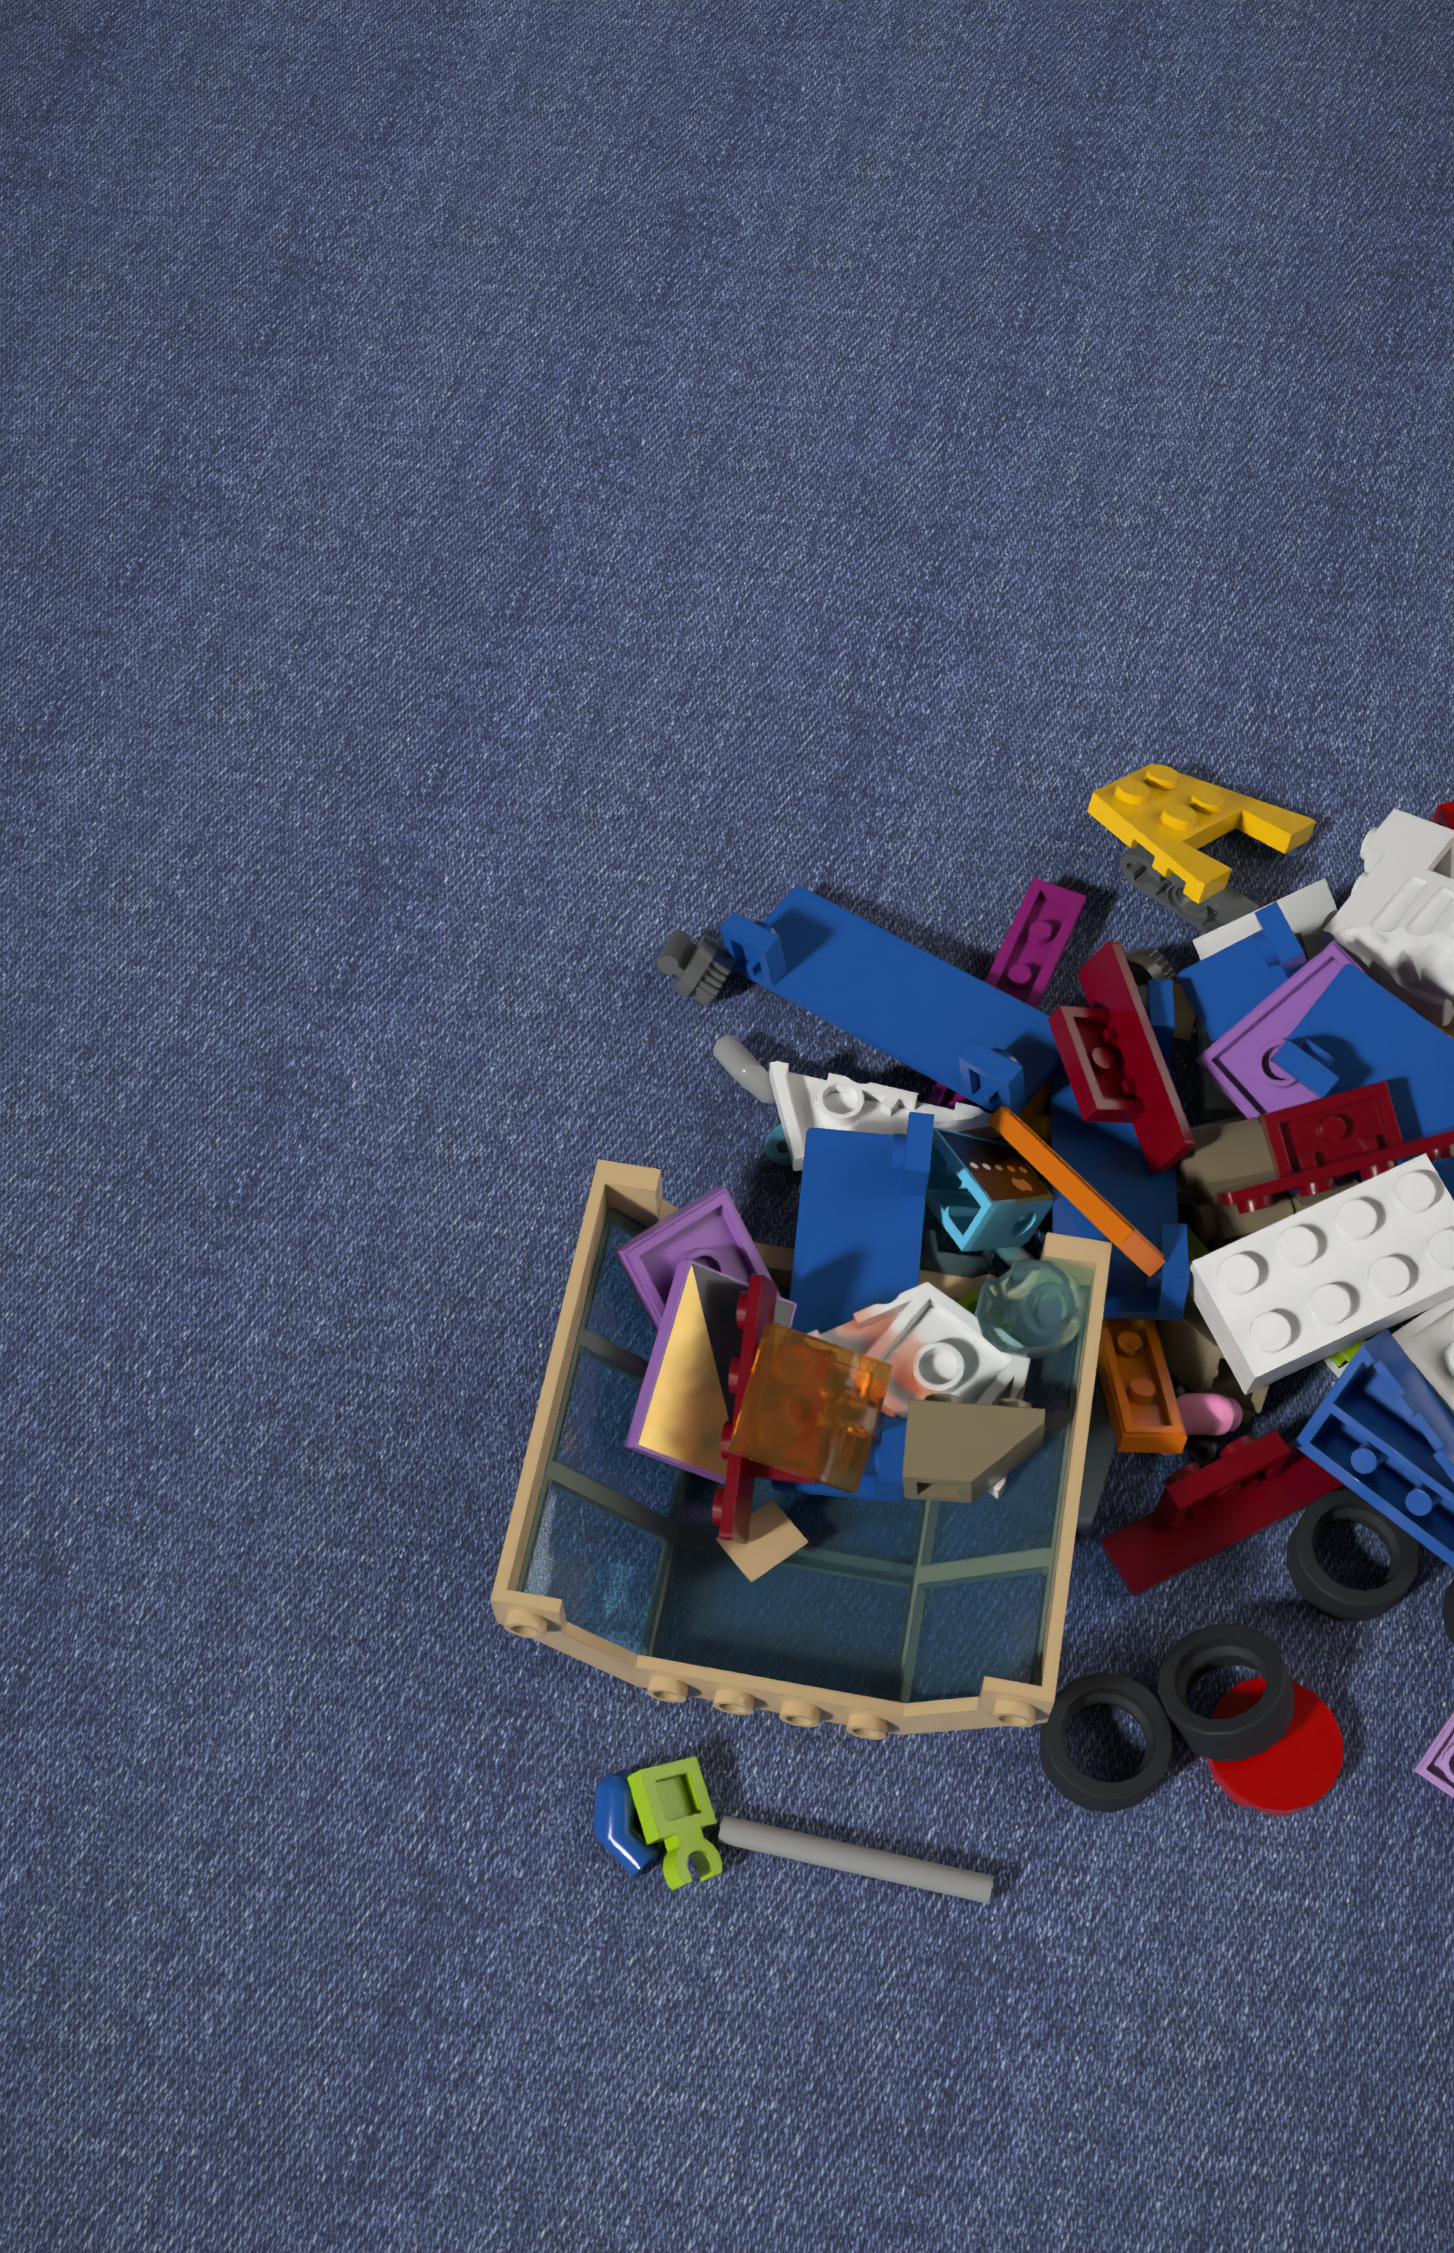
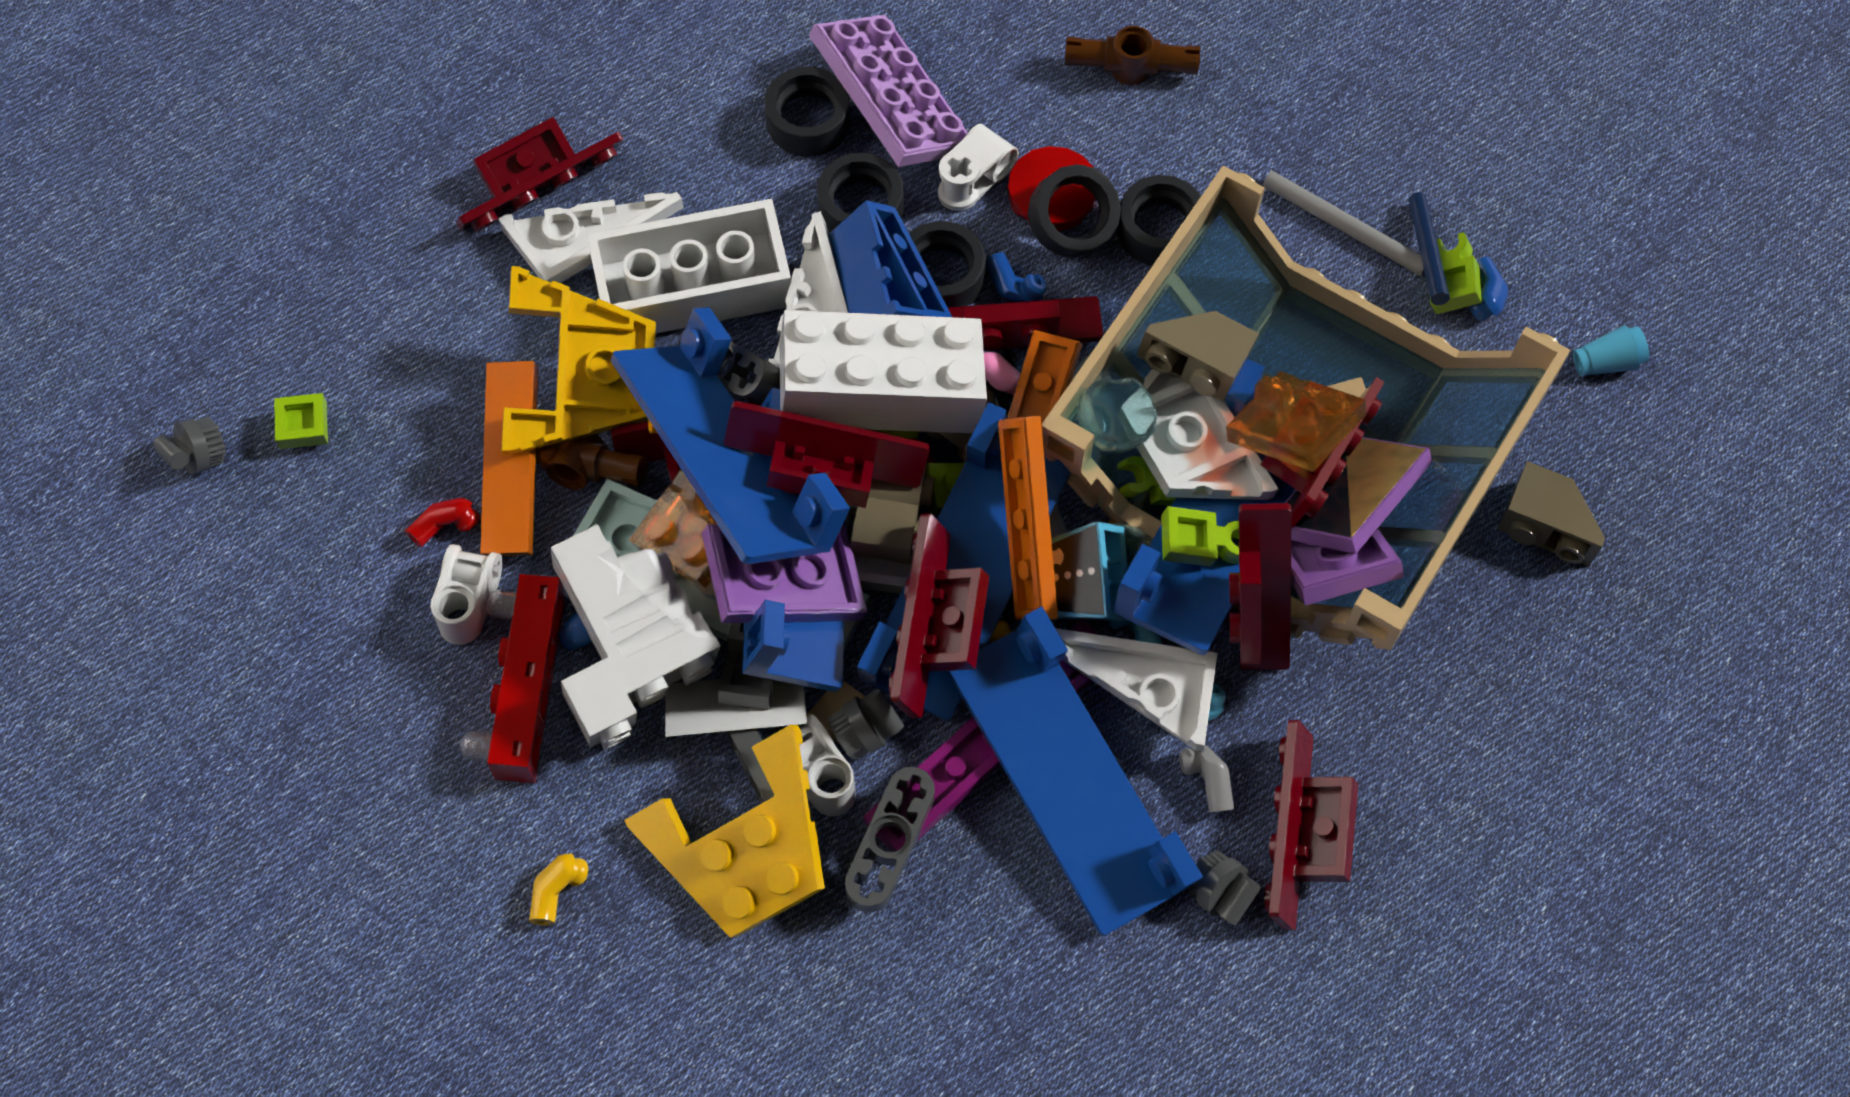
camera: 160 degrees left, 5 degrees up
none -> yellow arm [529,853,589,926]
none -> white piece [800,714,856,816]
none -> dark grey beam [845,767,935,913]
none -> white piece [938,124,1019,211]
none -> blue arm [985,252,1047,302]
none -> reddish brown pin [1064,26,1201,85]
none -> lime plate [1161,506,1239,567]
none -> dark red bracket [1229,503,1292,670]
none -> dark red bracket [1264,720,1359,931]
none -> dark blue bar [1408,192,1450,305]
none -> dark tan slope [1497,461,1605,566]
none -> medium azure cone [1573,325,1649,377]

